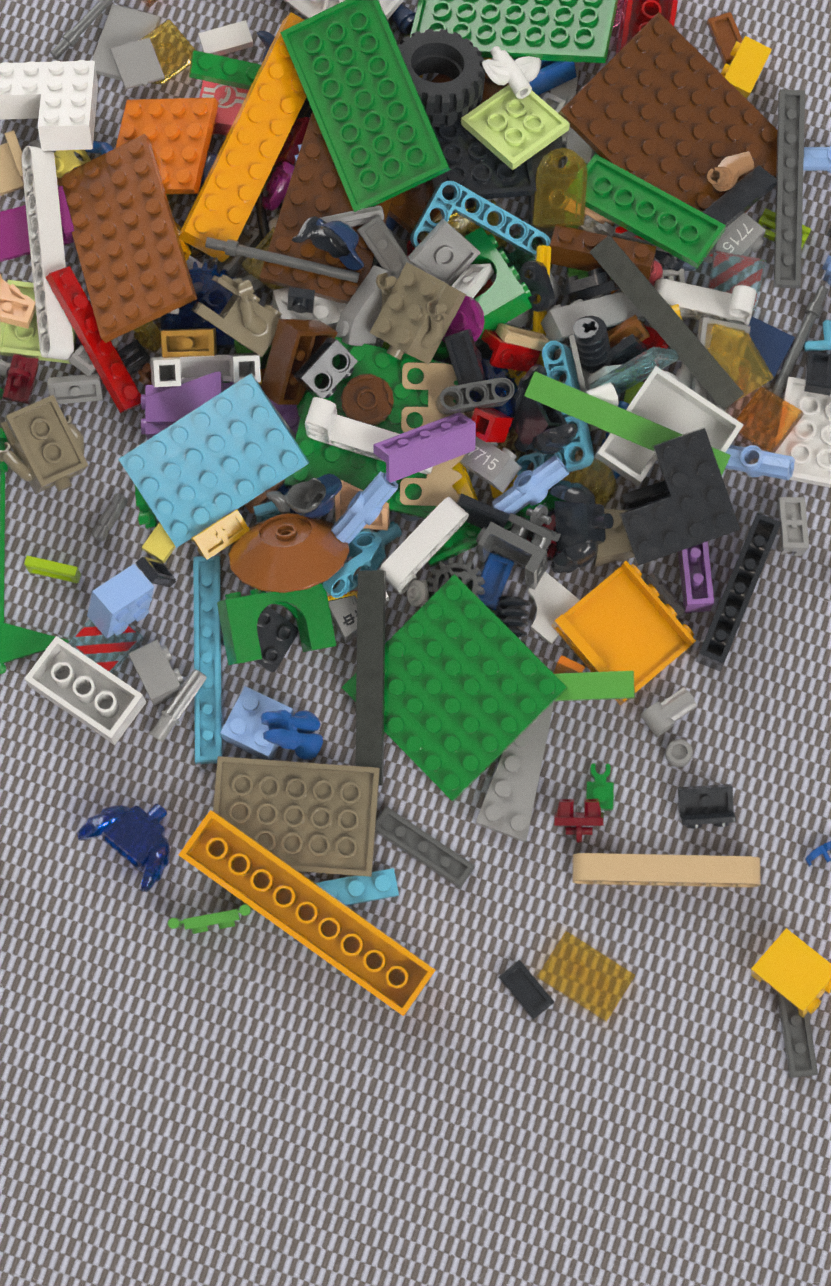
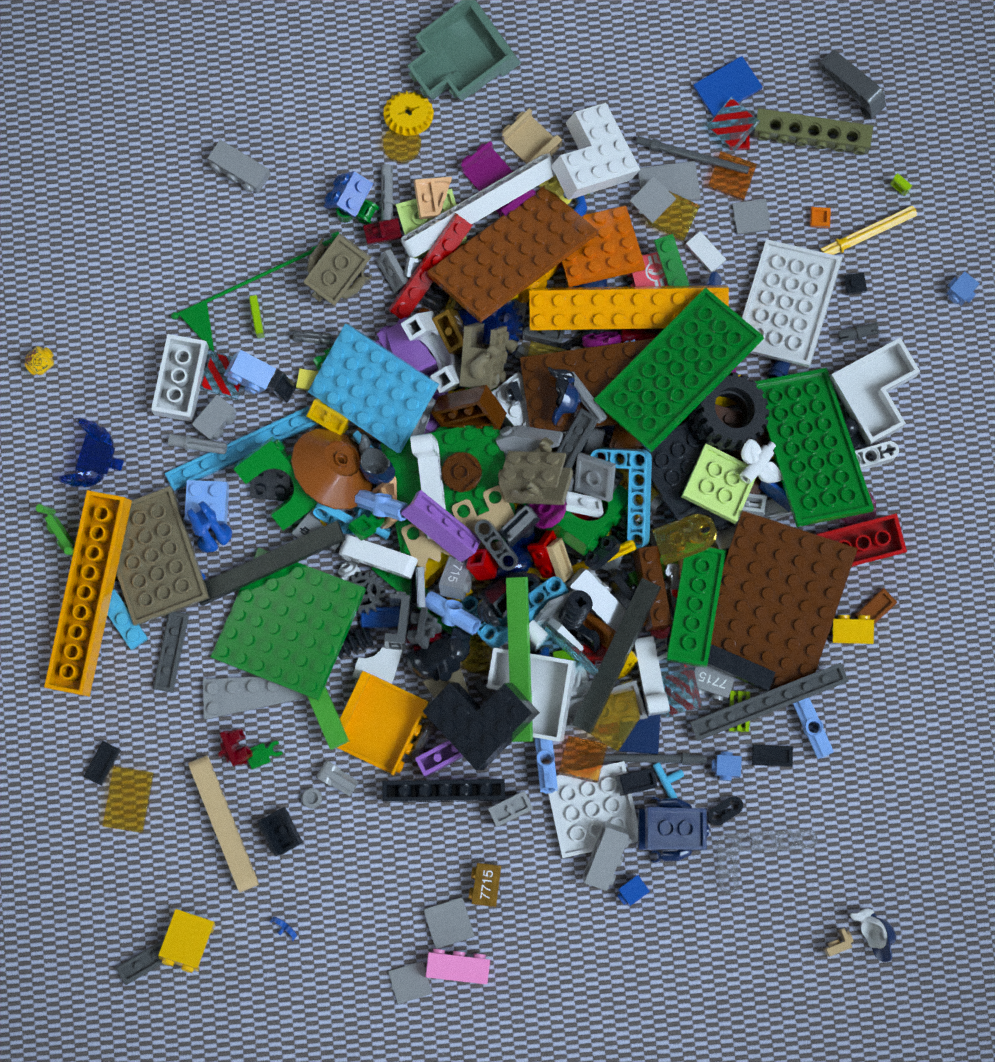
camera: 65 degrees right, 5 degrees up
dark grey bar [205,237,360,283] -> none
brick [293,337,358,399] -> none
orange tile [554,655,585,674] -> none
medium nougat arm [707,151,754,191] -> none
none -> green plate [348,512,385,541]

